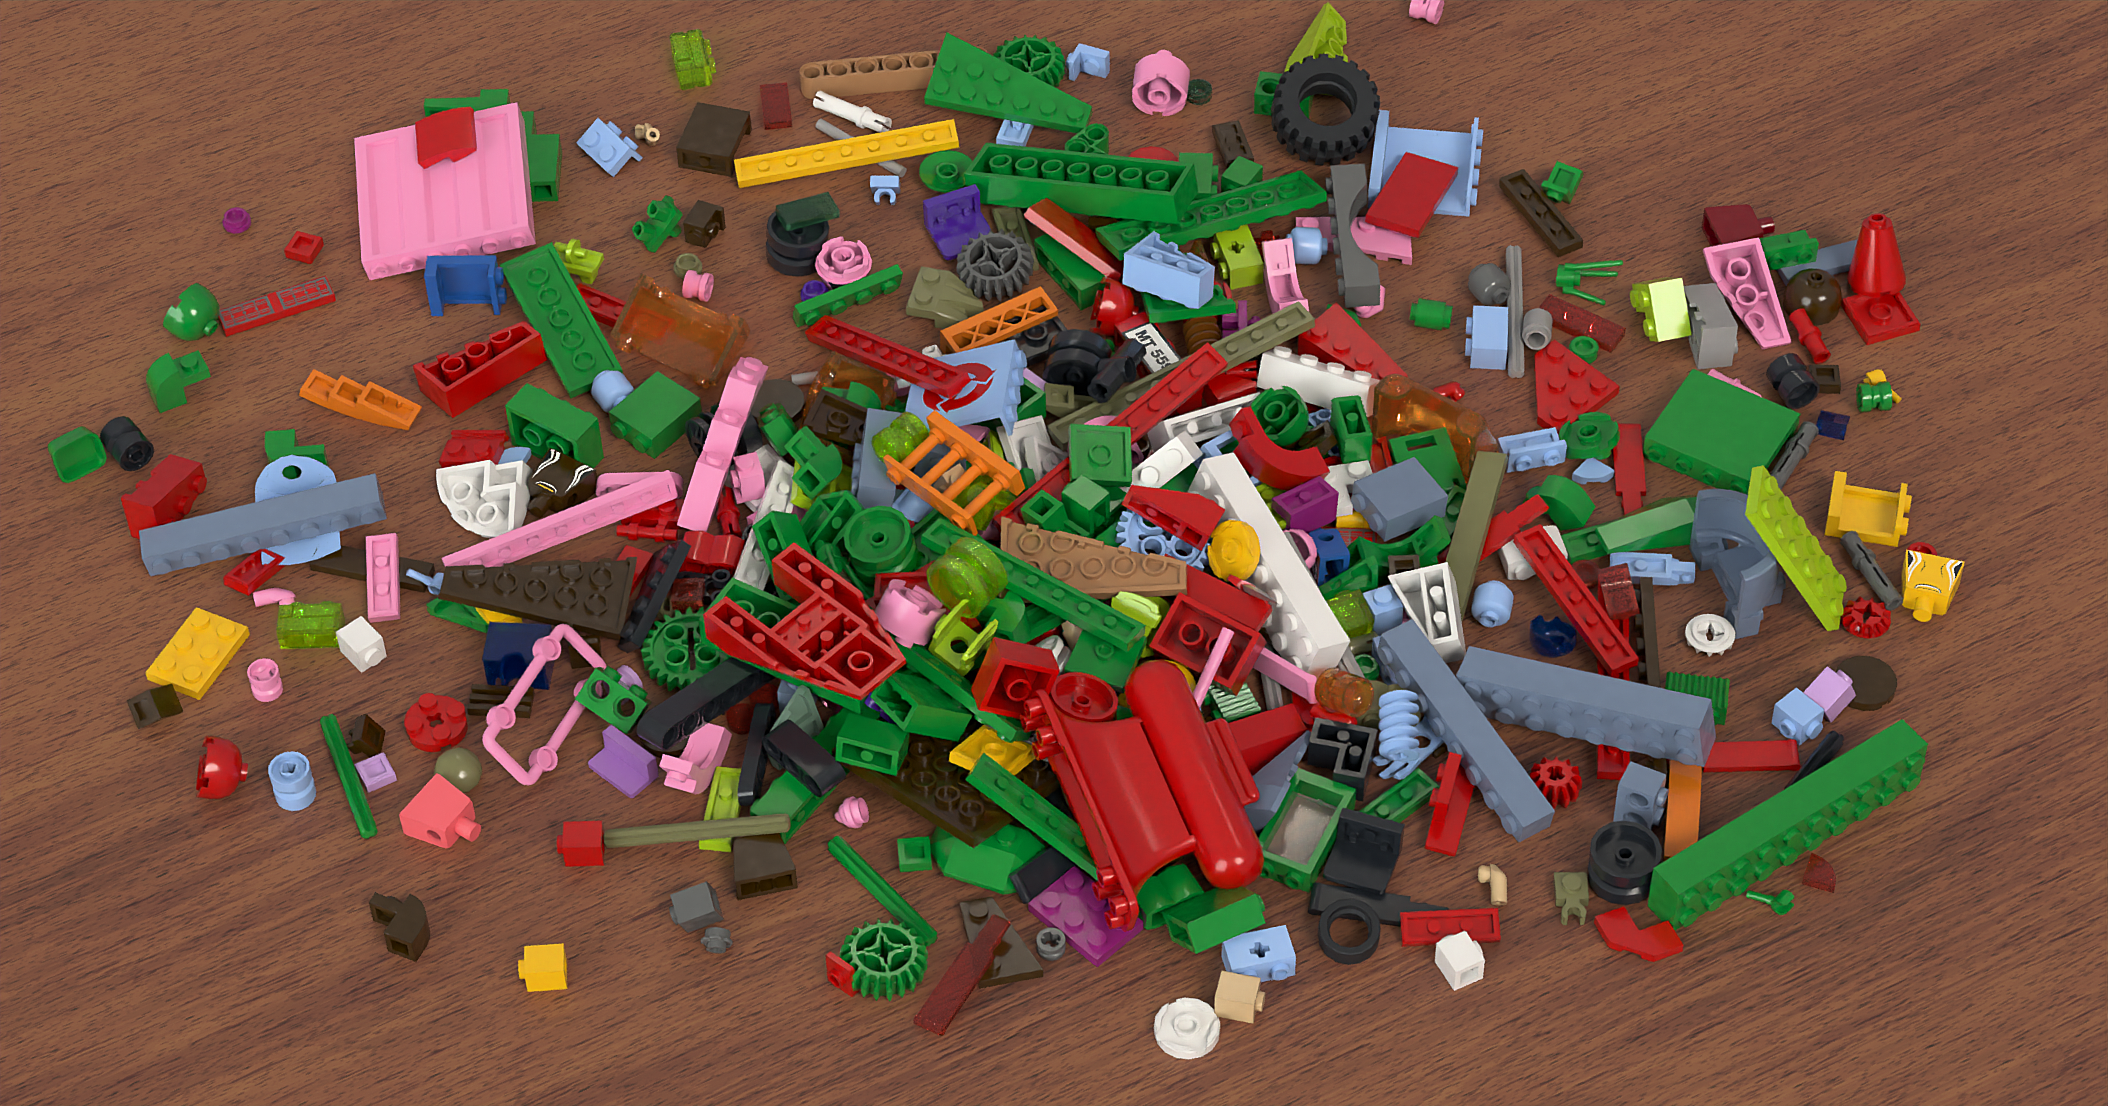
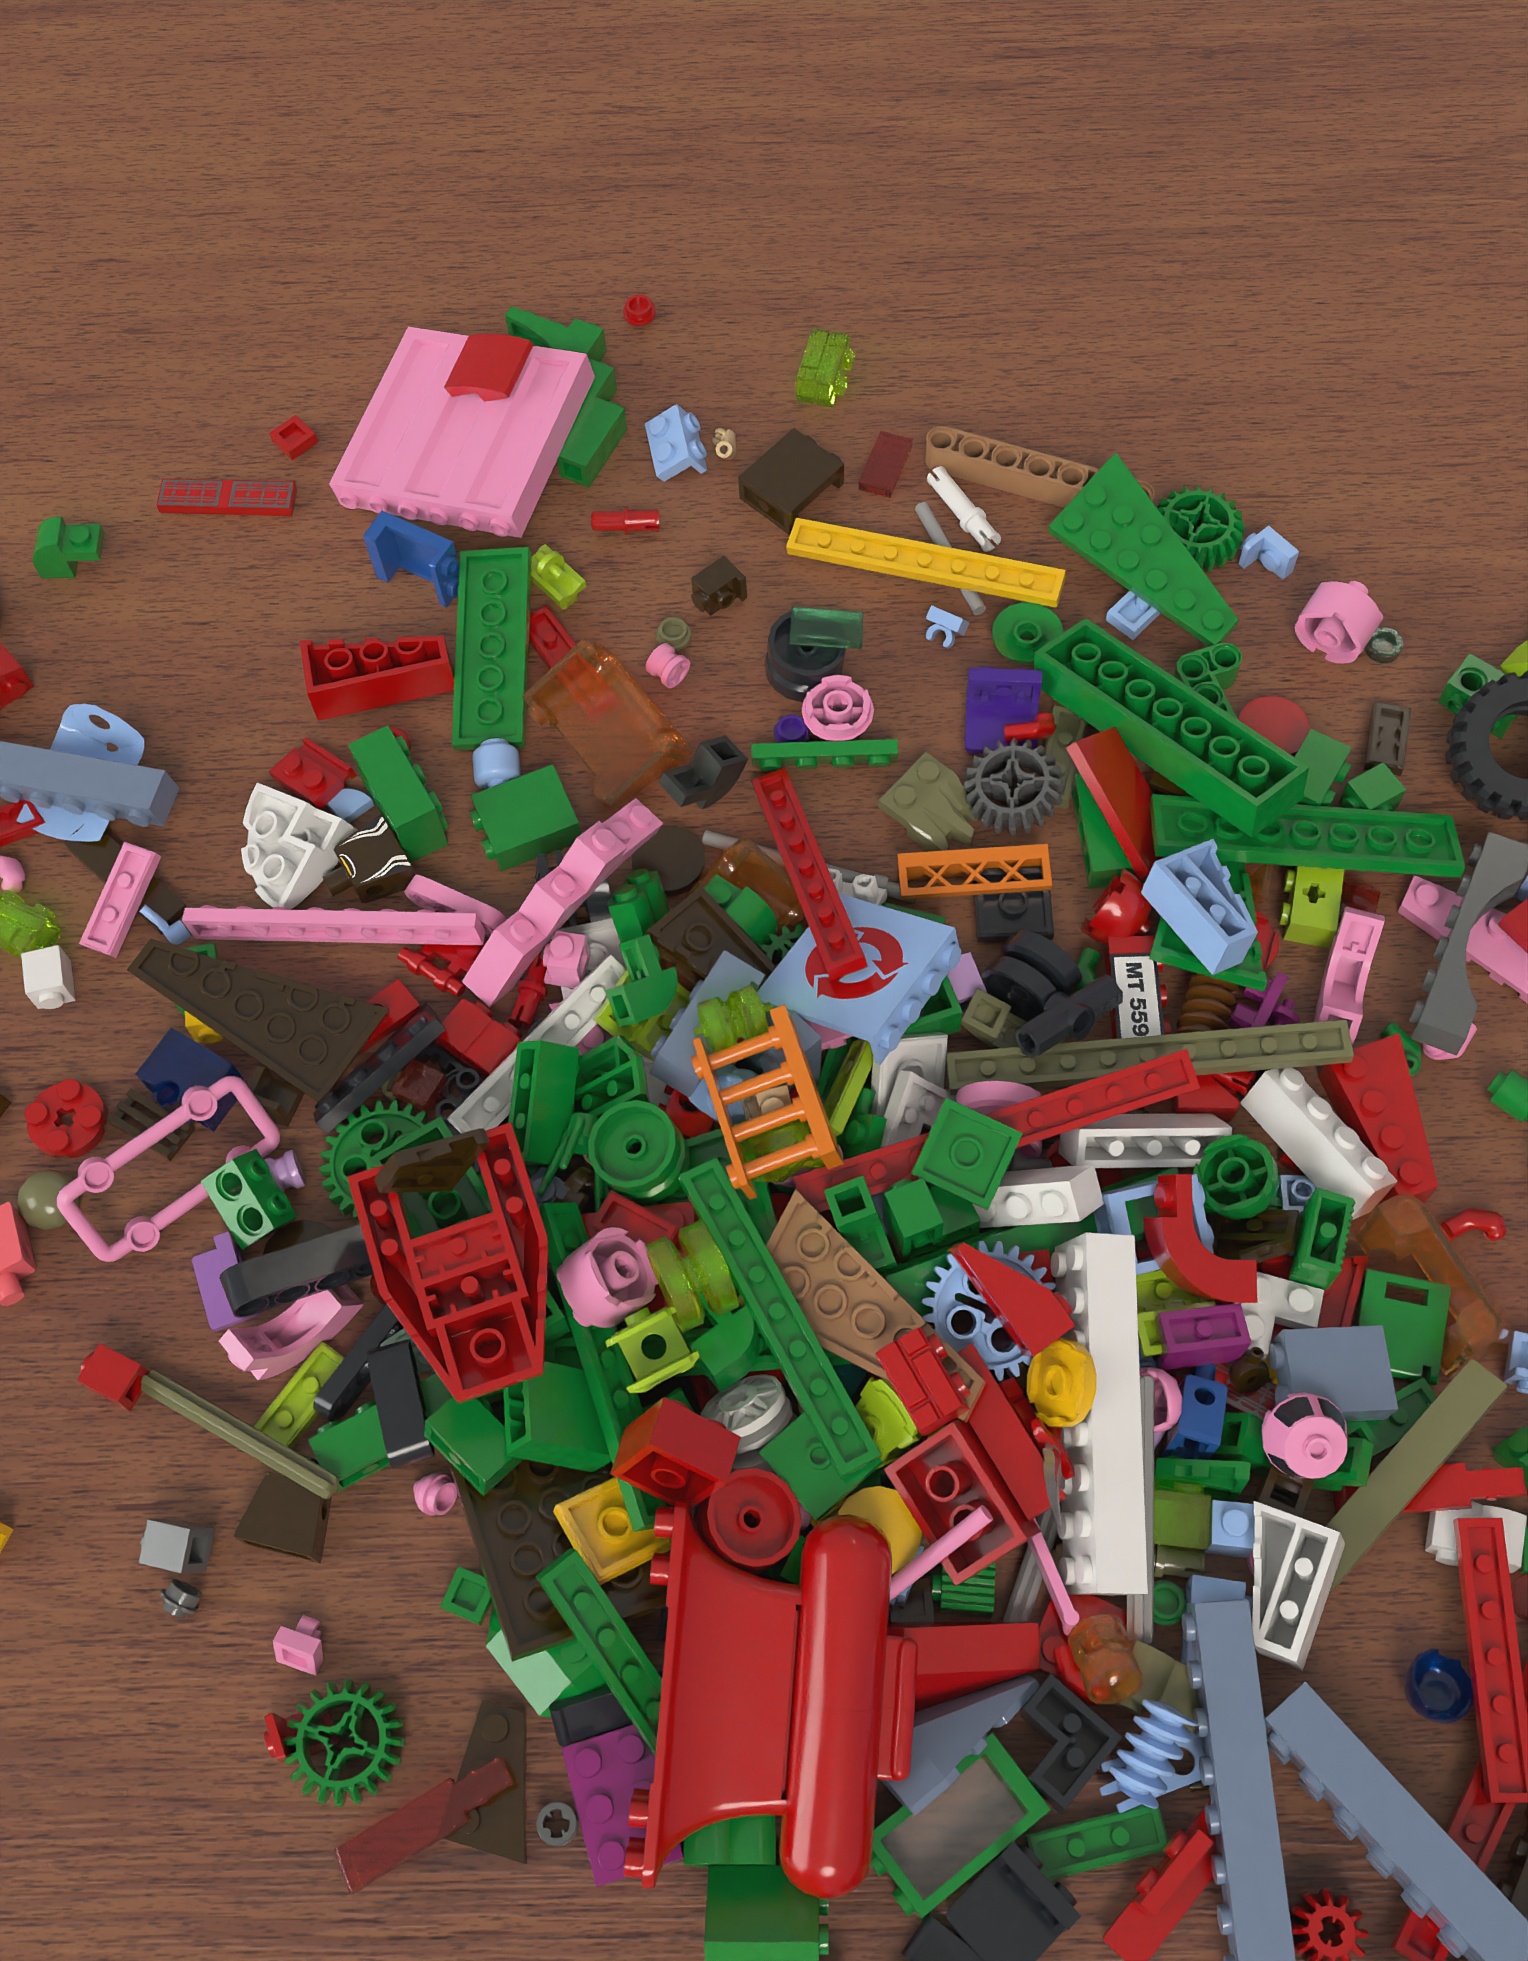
camera: 30 degrees right, 15 degrees up
green cylinder [163,283,220,341] -> none
magenta plate [222,207,251,233] -> none
green brick [265,429,329,479] -> none
orange slope [299,369,422,430] -> none
green hips [632,195,683,253] -> none
green axle [827,835,938,947] -> none
light blue head [1286,227,1328,265] -> none
light blue head [1471,580,1514,627] -> none
none -> bright pink tile [273,1615,324,1676]
none -> dark brown wing [374,1128,490,1193]
none -> red axle [591,507,659,535]
none -> red plate [623,294,656,326]
none -> pearl dark grey brick [658,735,748,809]
none -> red brick [875,1327,971,1436]
none -> red arm [1004,712,1056,743]
none -> dark brown piece [1229,1347,1270,1393]
none -> bright pink cone [1262,1392,1348,1479]

